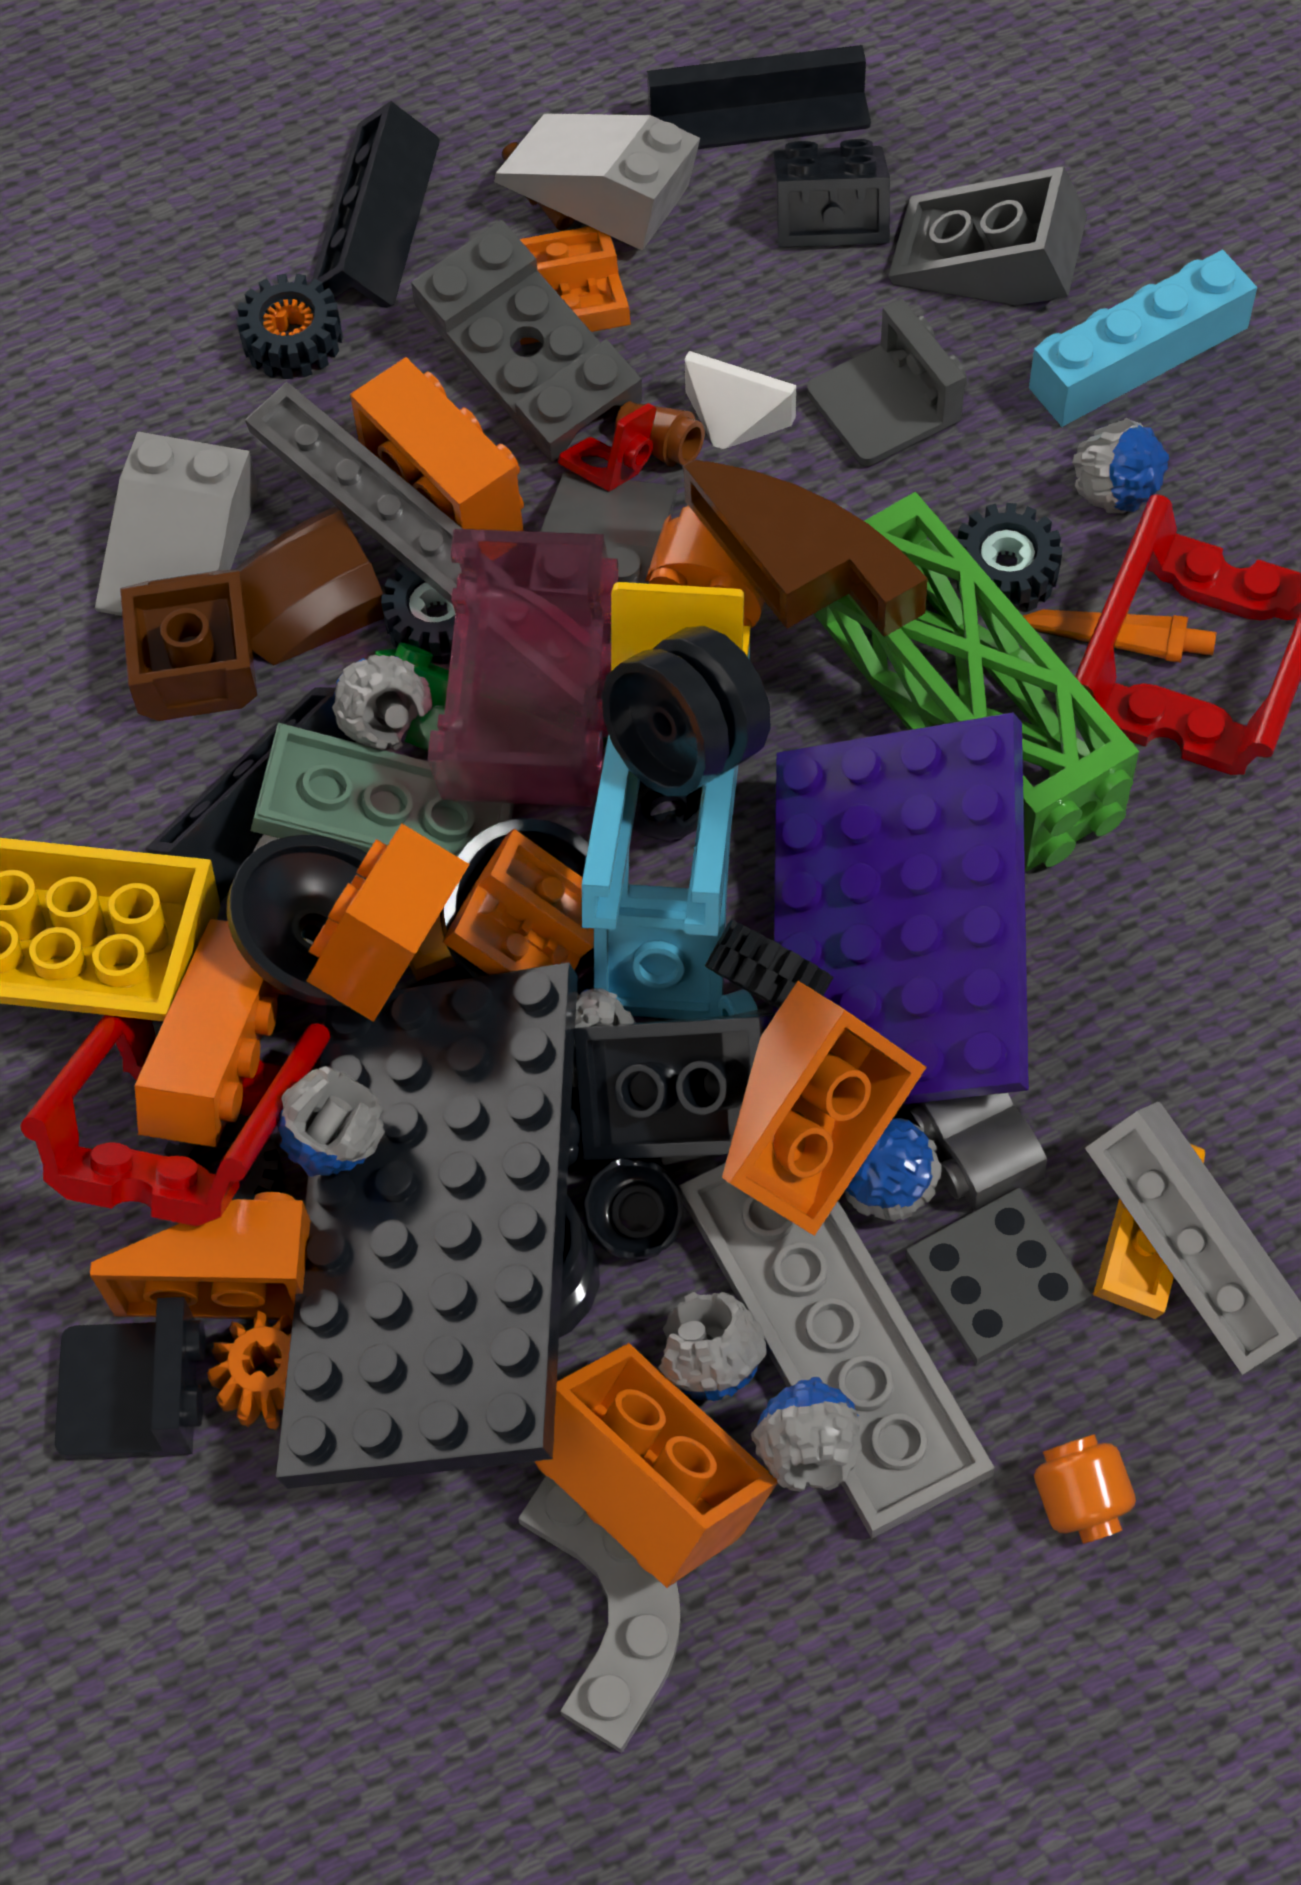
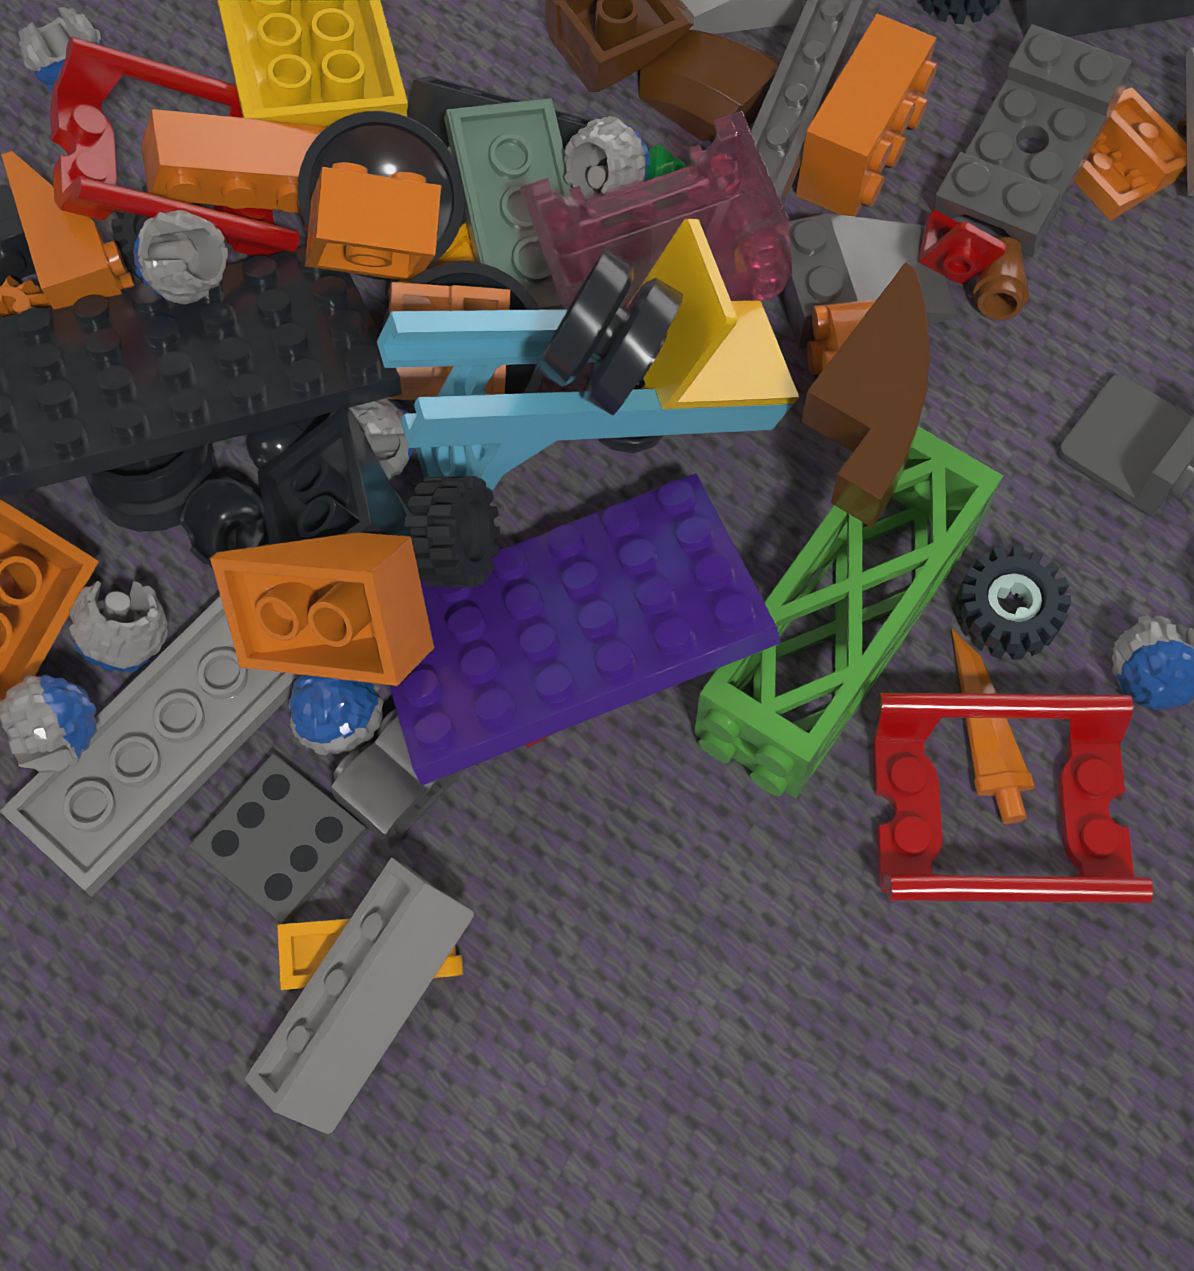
camera: 65 degrees right, 5 degrees up
white slope [685,351,796,449] -> none
orange head [1034,1434,1136,1544] -> none

